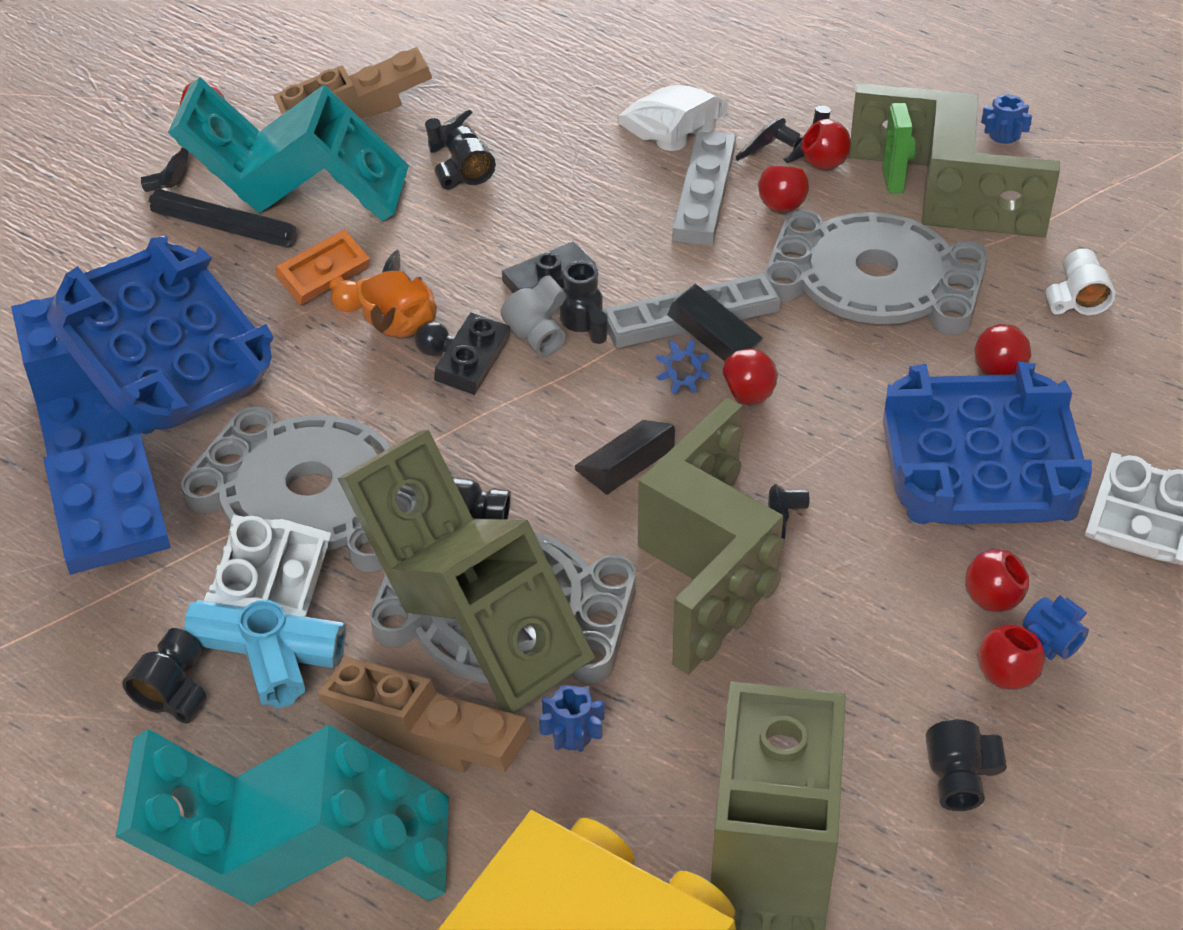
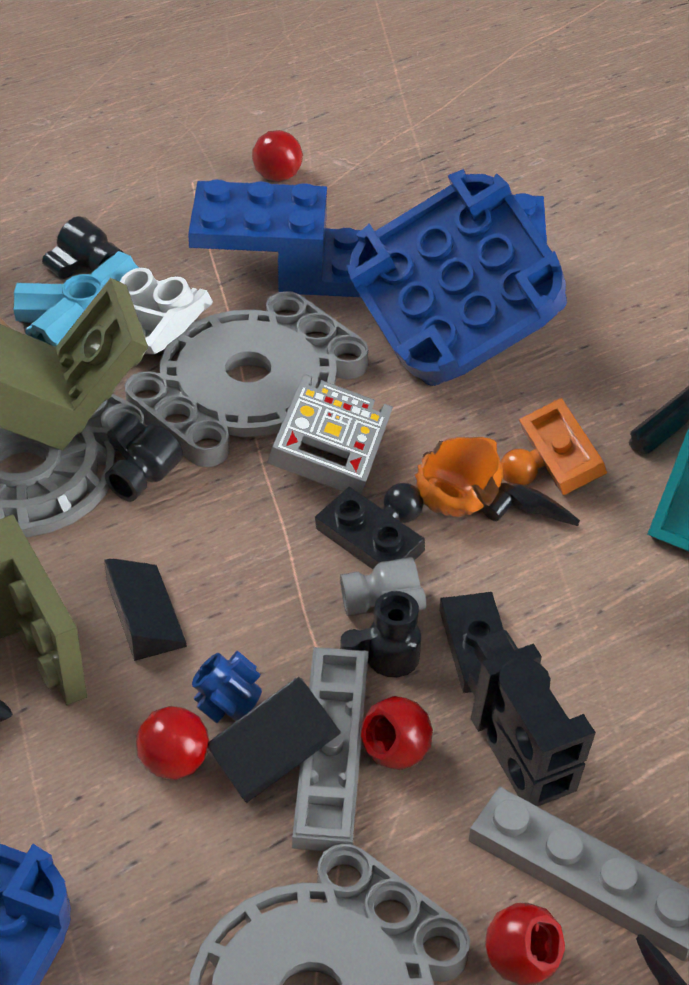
camera: 110 degrees right, 0 degrees up
none -> light grey container [267,374,393,494]
none -> red piece [361,696,433,770]
none -> black hips [468,630,596,807]

